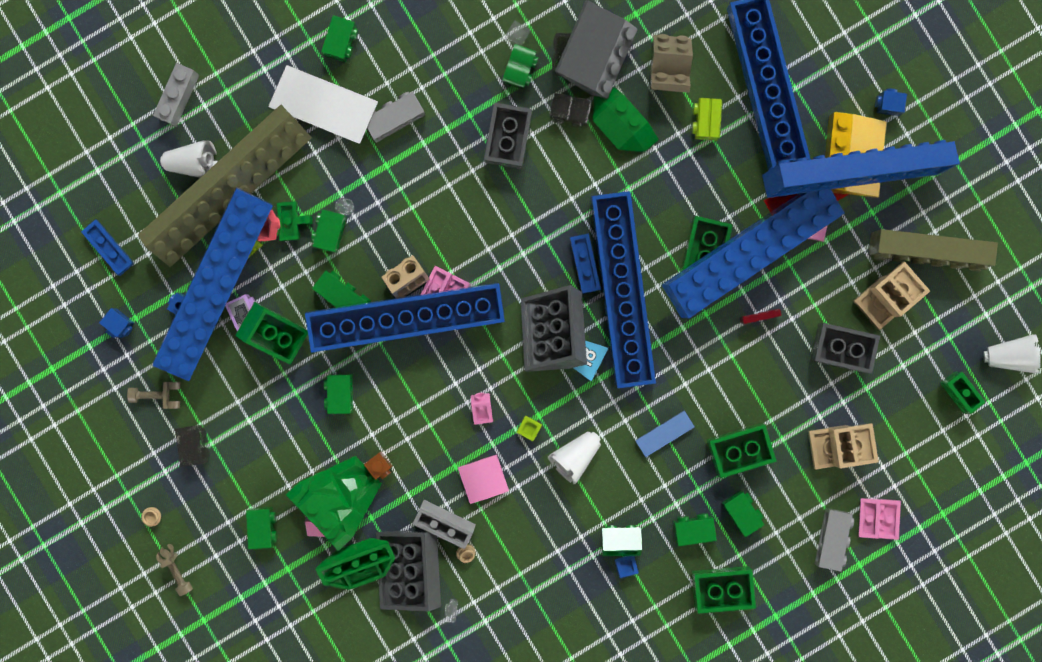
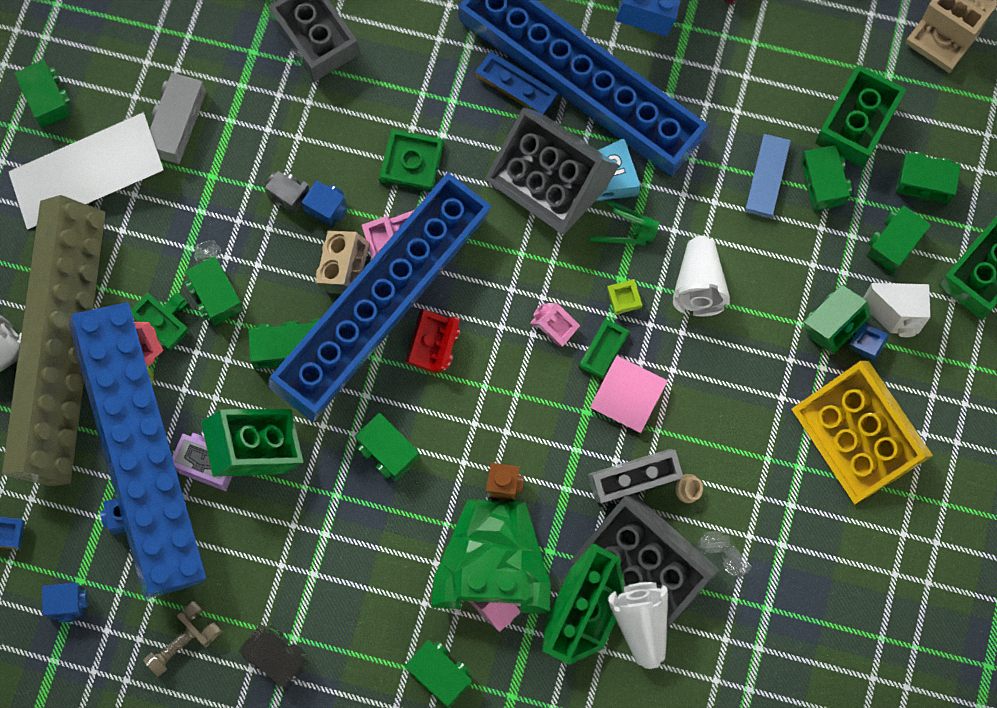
camera: 45 degrees left, 15 degrees down
none -> flat silver brick [265,171,310,215]
none -> blue brick [301,180,347,228]
none -> green tile [379,129,445,192]
none -> red bracket [405,309,460,374]
none -> green tile [578,318,630,381]
none -> green plant [589,200,660,247]
none -> white cone [609,582,668,669]
none -> clear plate [698,531,730,553]
none -> yellow slope [792,361,933,505]
none -> green brick [800,145,852,211]
none -> white slope [863,283,930,337]

